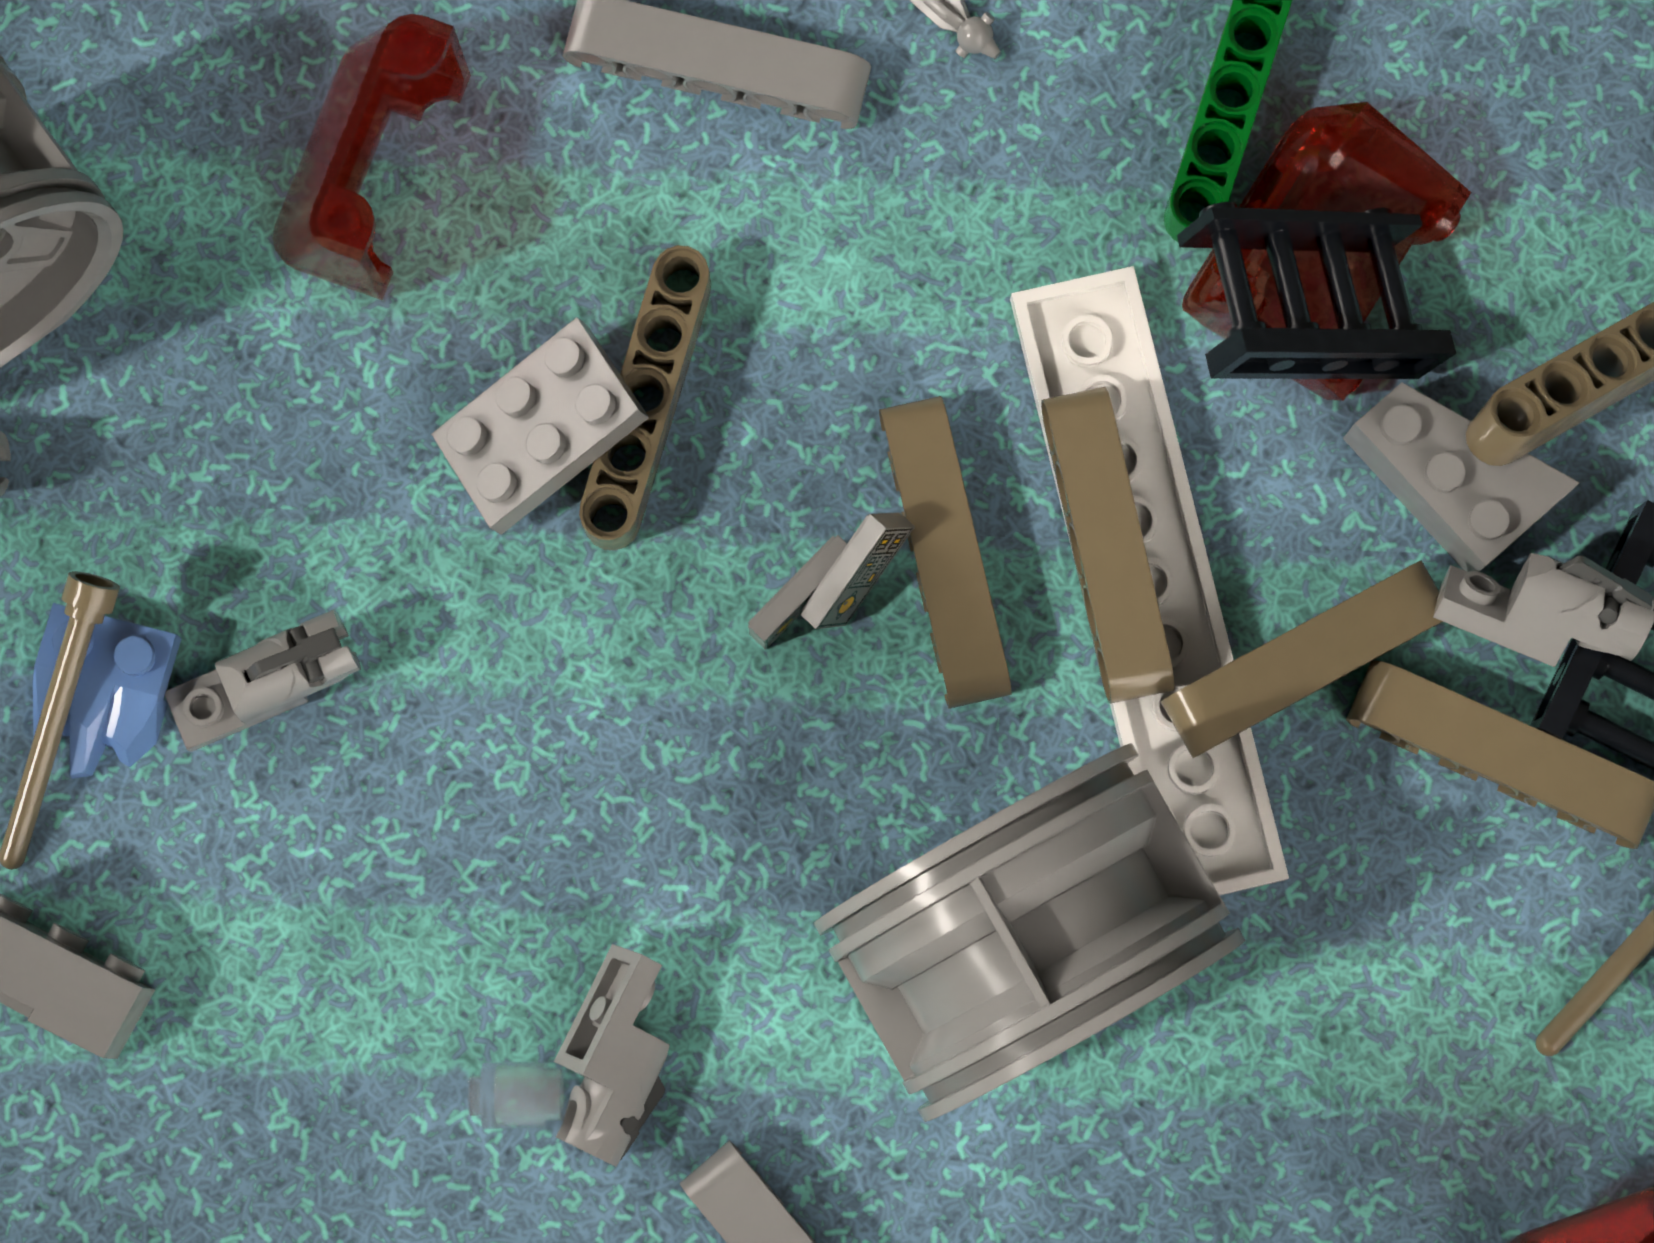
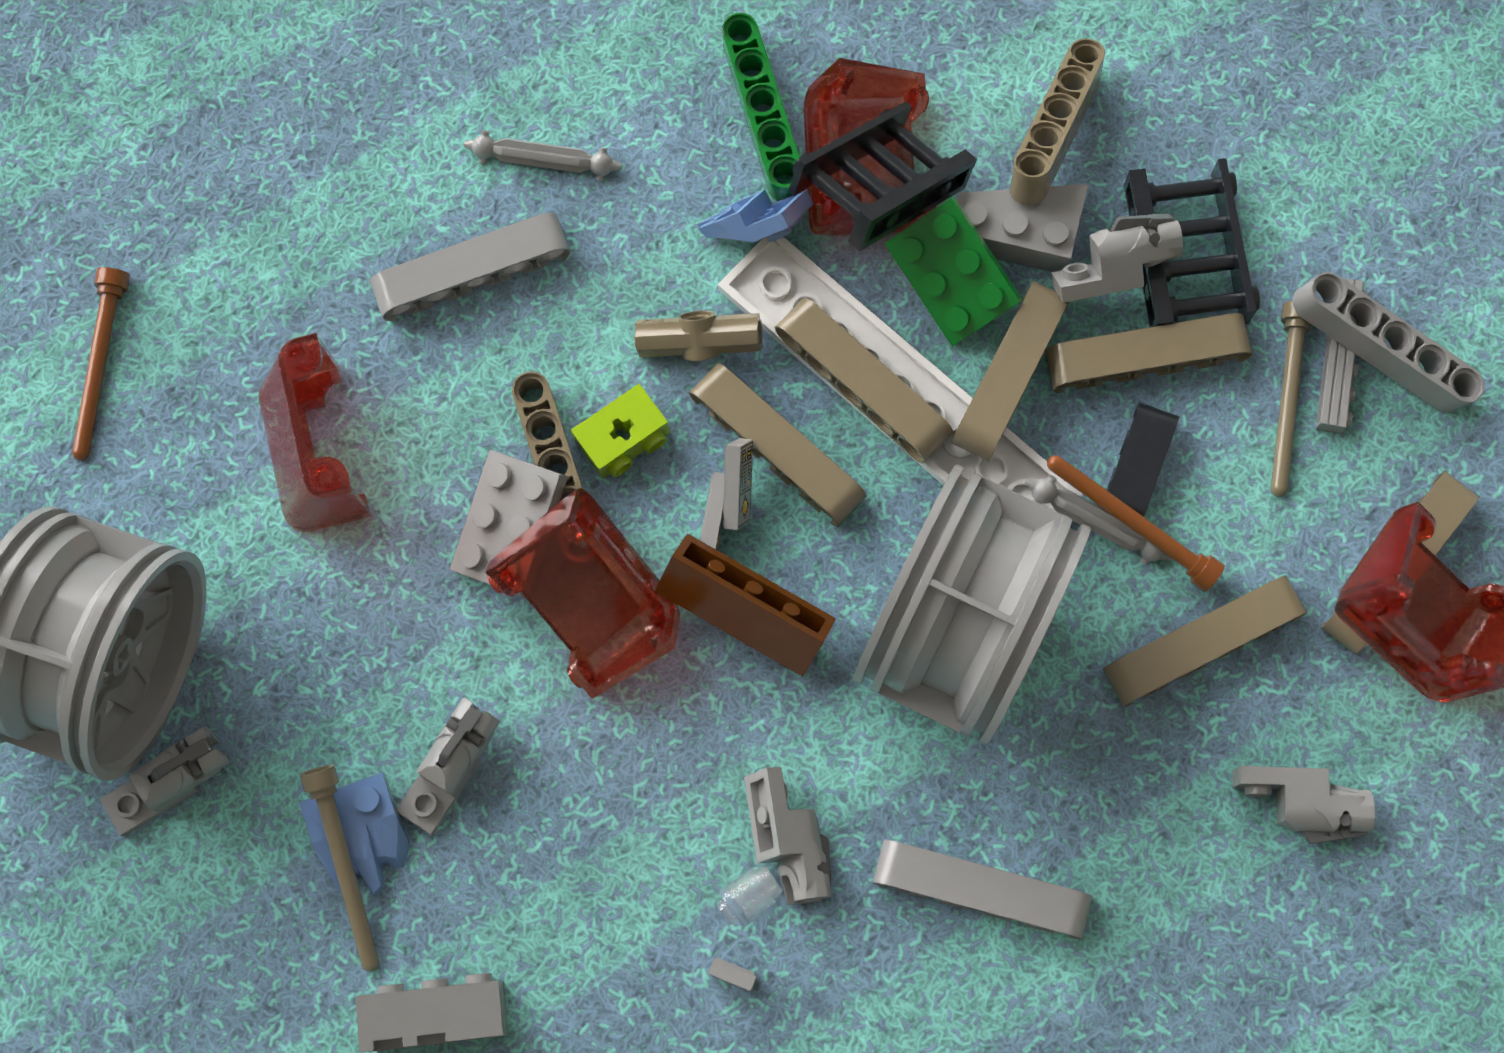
camera: 30 degrees left, 5 degrees down
none -> clear red windscreen [485,488,680,699]
none -> lime brick [571,383,670,479]
none -> dark tan piece [634,310,763,361]
none -> reddish brown brick [654,533,836,677]
none -> medium blue plate [697,189,813,242]
none -> light grey tile [708,957,758,993]
none -> green plate [884,196,1023,347]
none -> light grey wheel [1024,475,1172,565]
none -> dark orange piece [1047,455,1225,592]
none -> dark tan beam [1103,575,1308,707]
none -> black beam [1107,402,1179,517]

